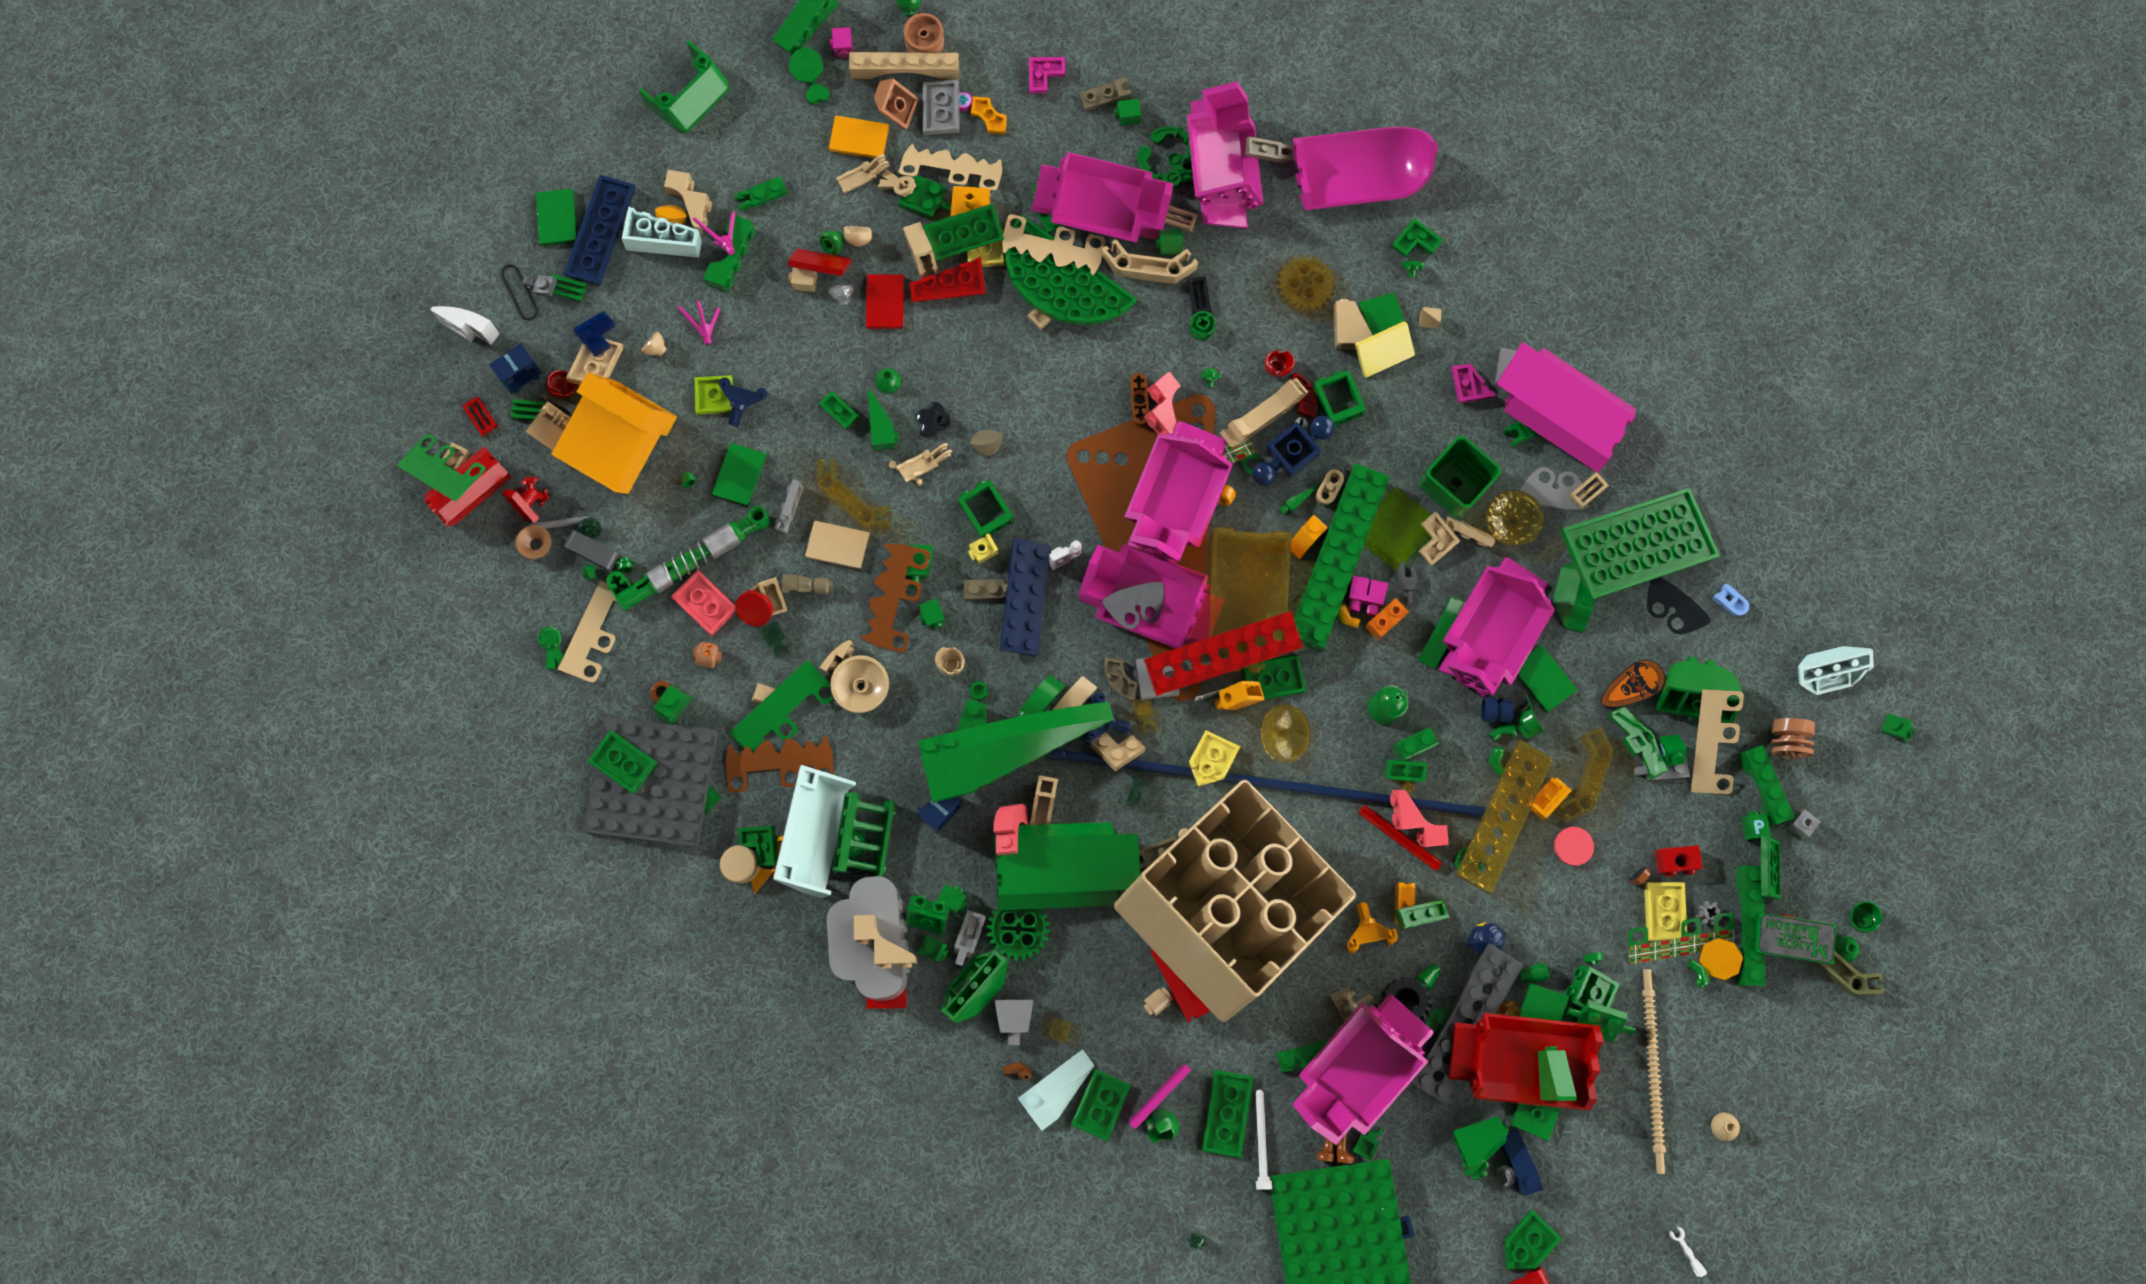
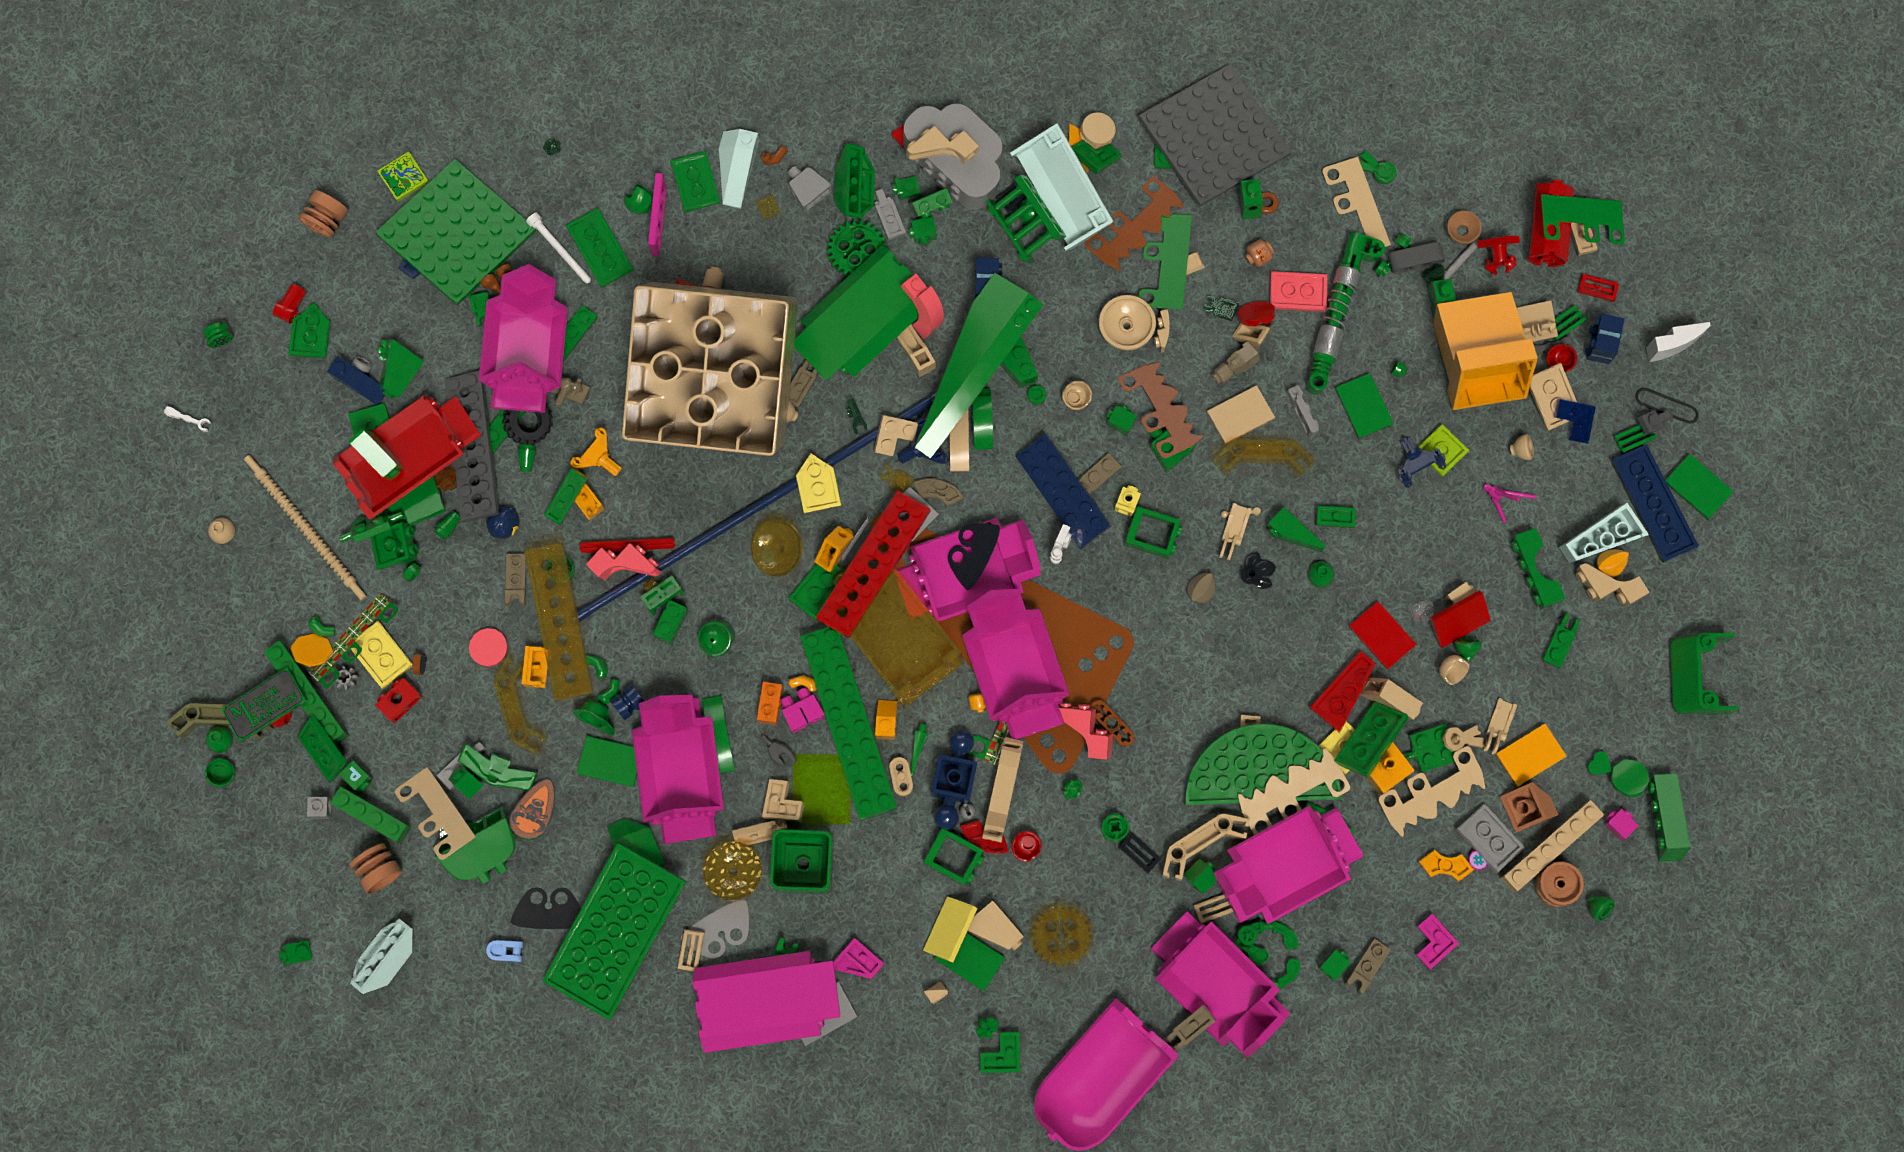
camera: 145 degrees right, 0 degrees up
green tile [587,730,658,795] -> none
dark pink plant [693,212,735,255] -> none
none -> dark tan plate [505,554,526,607]
none -> green torso [1427,279,1456,318]

